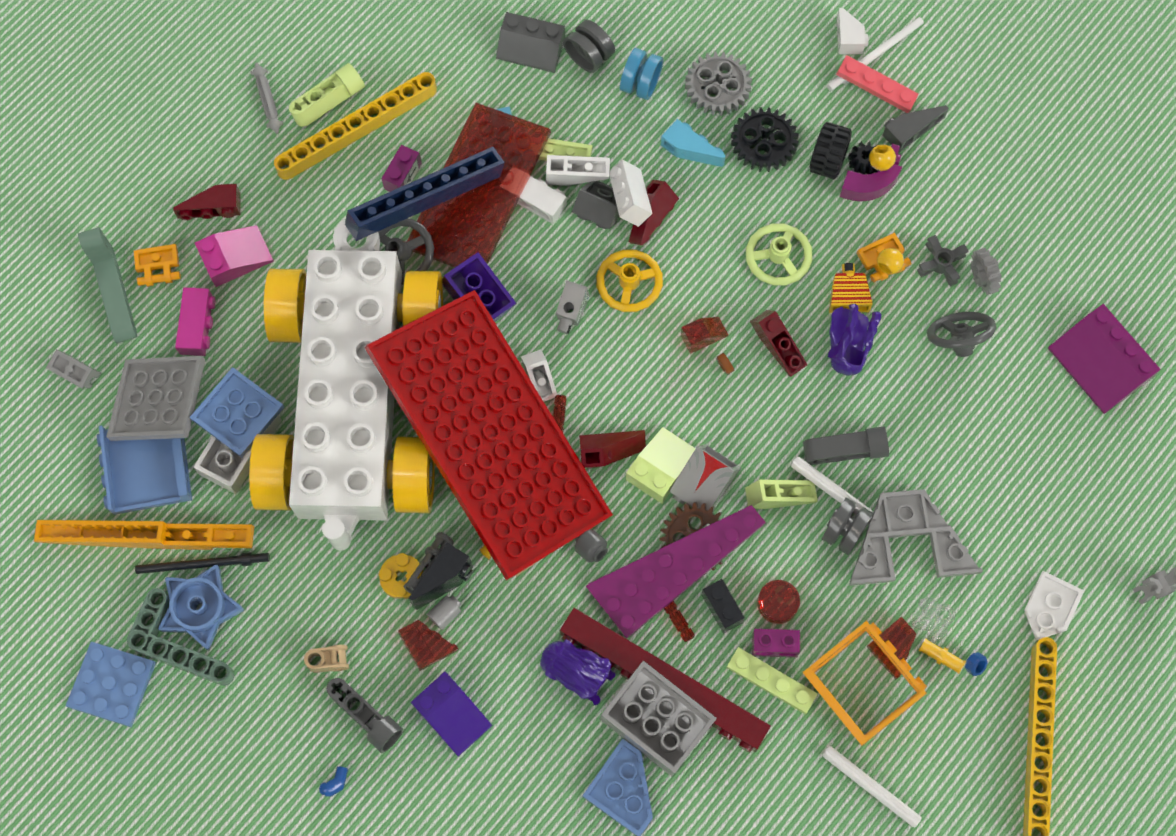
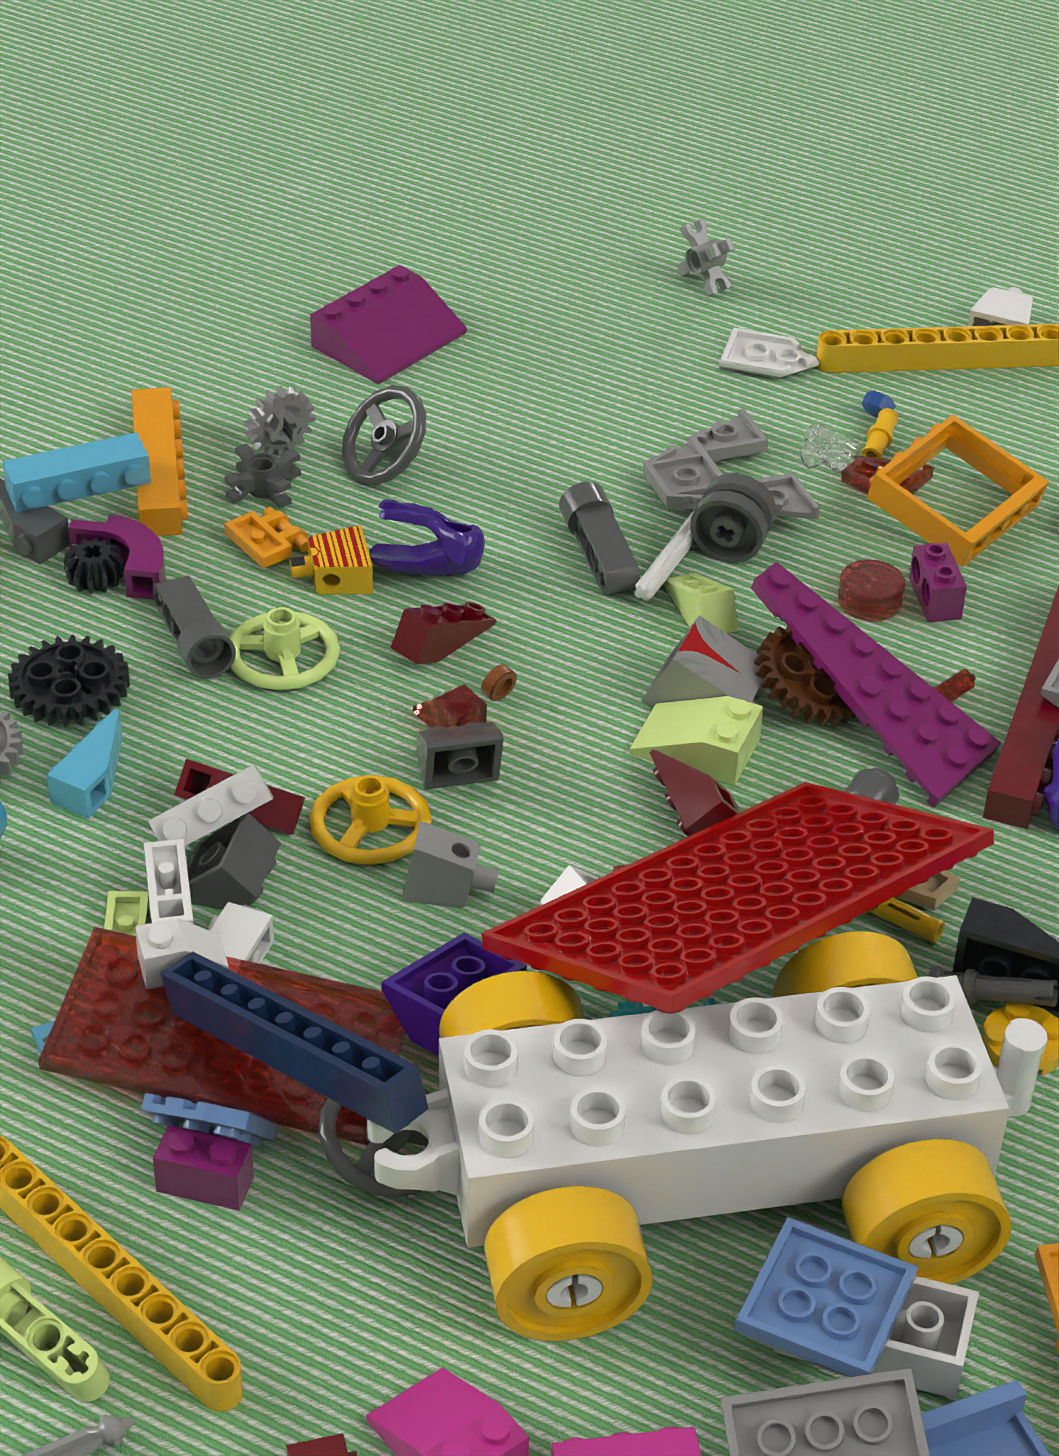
camera: 105 degrees left, 30 degrees down
black brick [701,579,745,634] -> none
yellowish green plate [727,647,818,714] -> none
black tyre [810,122,852,180] -> none
yellow piece [869,144,896,171] -> none
yellow piece [877,248,904,275] -> none
none -> medium azure brick [2,432,151,513]
none -> light orange brick [131,387,188,536]
none -> white slope [135,918,229,989]
none -> medium blue plate [141,1093,279,1147]
none -> dark grey beam [153,576,236,679]
none -> dark grey slope [416,722,504,790]
none -> white torso [968,287,1033,326]

